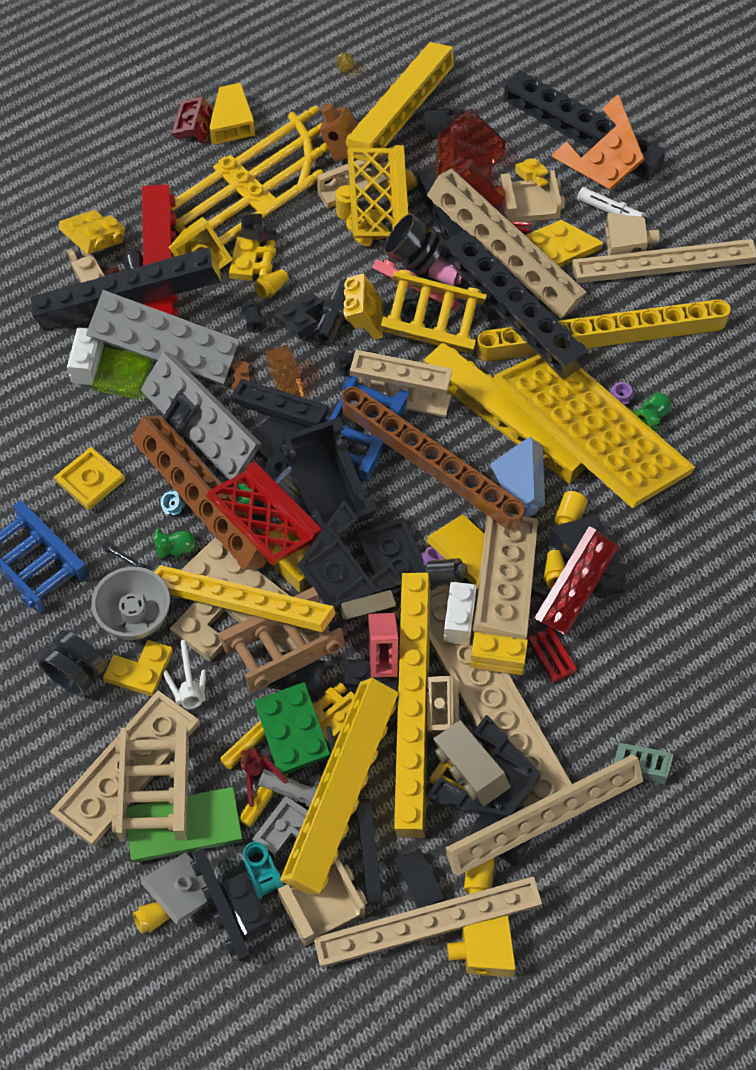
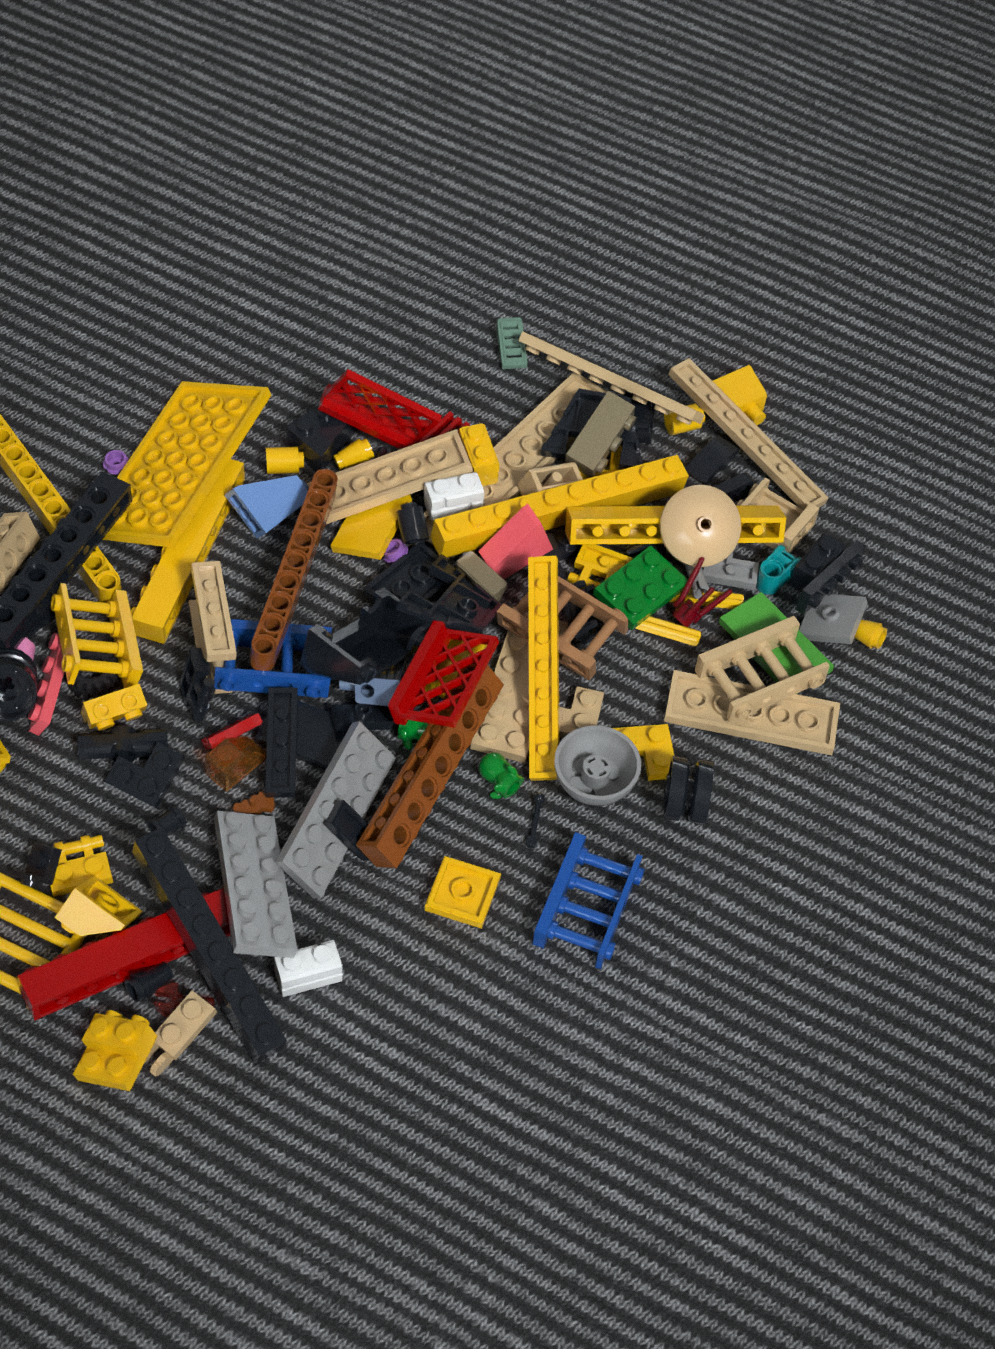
camera: 120 degrees left, 5 degrees down
clear neon green plate [91,347,152,399] -> none
medium azure plate [161,491,185,515] -> none
white plant [163,640,206,709] -> none
yellow cone [254,269,289,299] -> none
green animal [634,393,671,431] -> none
none -> red tile [201,713,263,749]
none -> tan dish [660,485,741,567]

